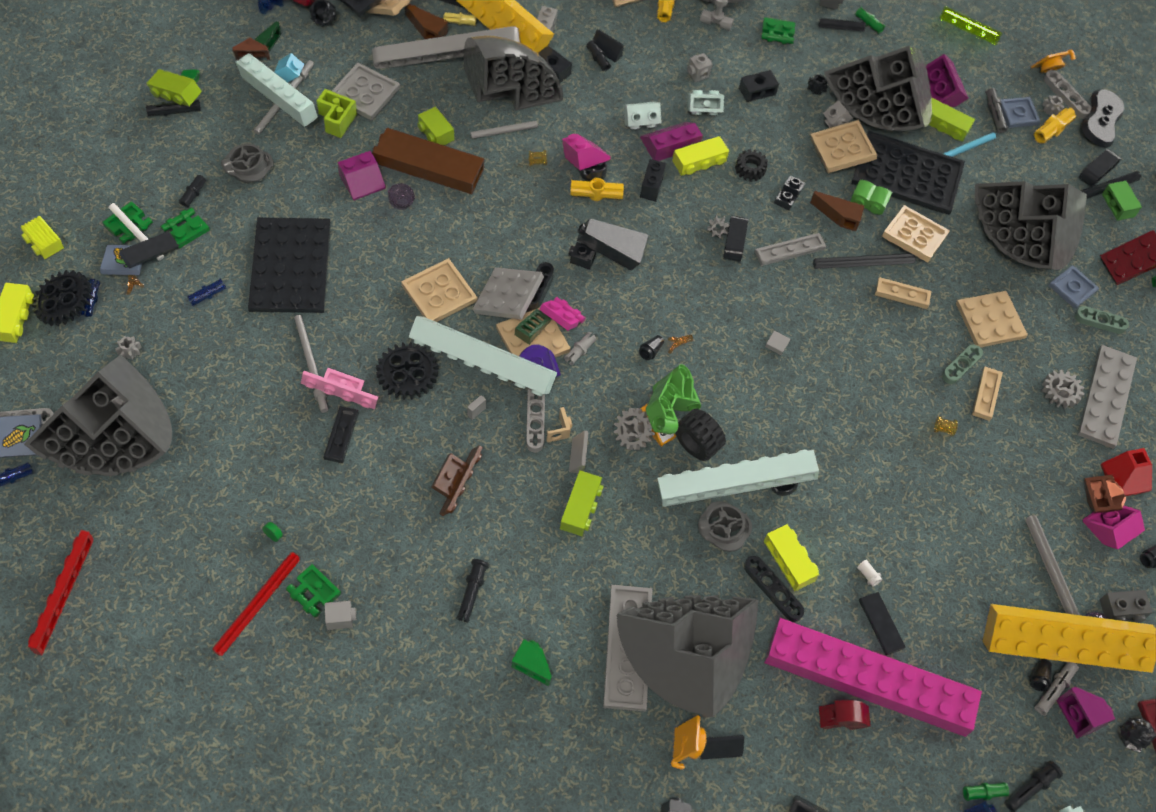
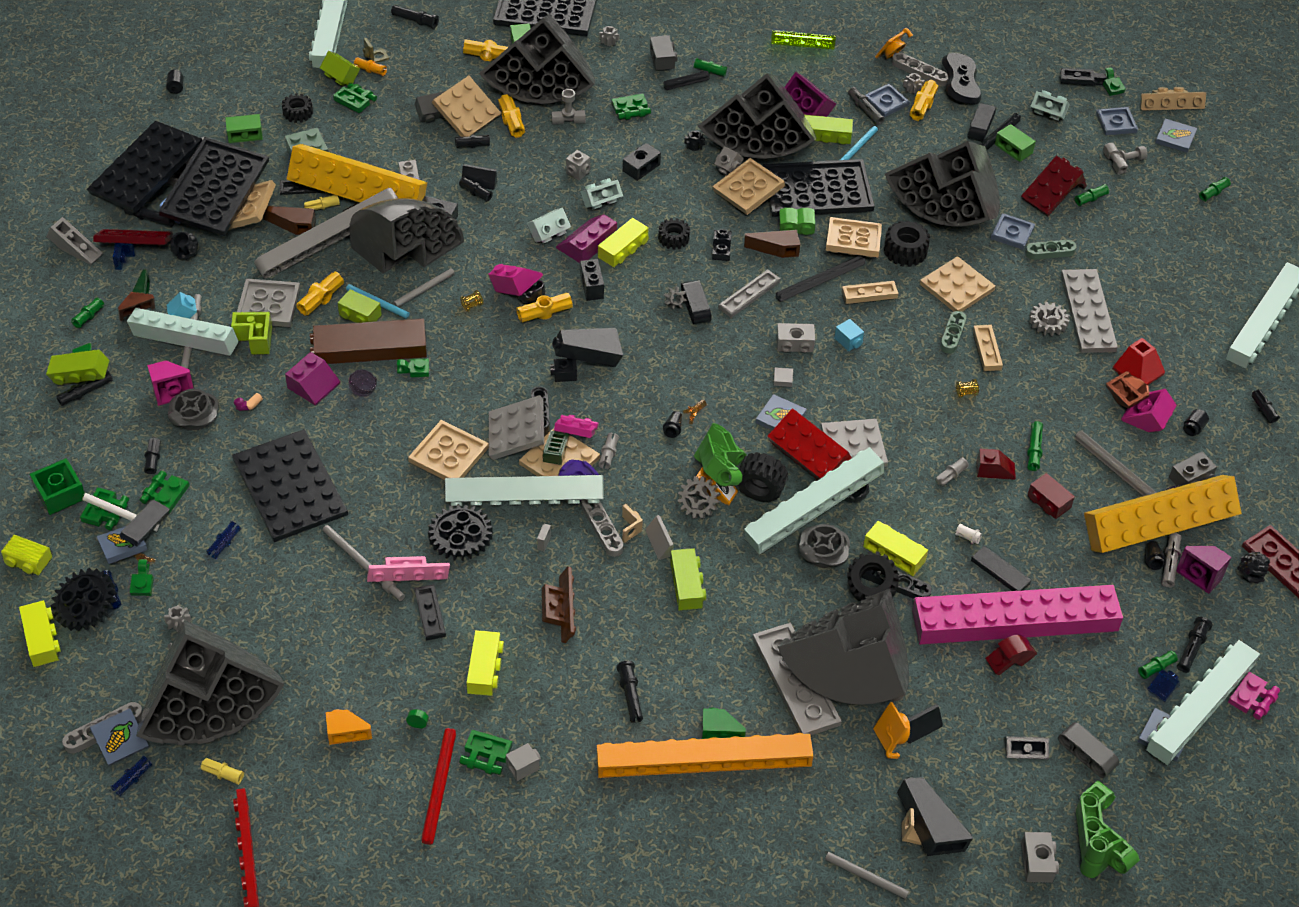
camera: 20 degrees left, 10 degrees down
none -> green slope [29,458,85,515]
none -> green pin [71,297,104,328]
none -> green plate [130,559,154,596]
none -> dark pink slope [147,361,194,406]
none -> light yellow axle [201,758,244,785]
none -> arm [234,393,263,411]
none -> yellow piece [296,271,344,316]
none -> light orange slope [326,709,372,745]
none -> medium azure bar [346,284,409,319]
none -> green plate [397,359,429,377]
none -> black pin [455,134,490,148]
none -> neon yellow brick [467,630,504,696]
none -> light orange brick [597,733,813,778]
none -> tile [756,394,807,430]
none -> red brick [767,408,852,480]
none -> light grey brick [776,323,815,353]
none -> light grey plate [821,419,888,467]
none -> medium azure brick [834,319,864,351]
none -> black tyre [847,551,899,601]
none -> black tyre [884,221,930,267]
none -> light grey axle [936,458,969,486]
none -> dark red slope [976,448,1016,480]
none -> green pin [1027,421,1044,471]
none -> brick [1027,473,1075,519]

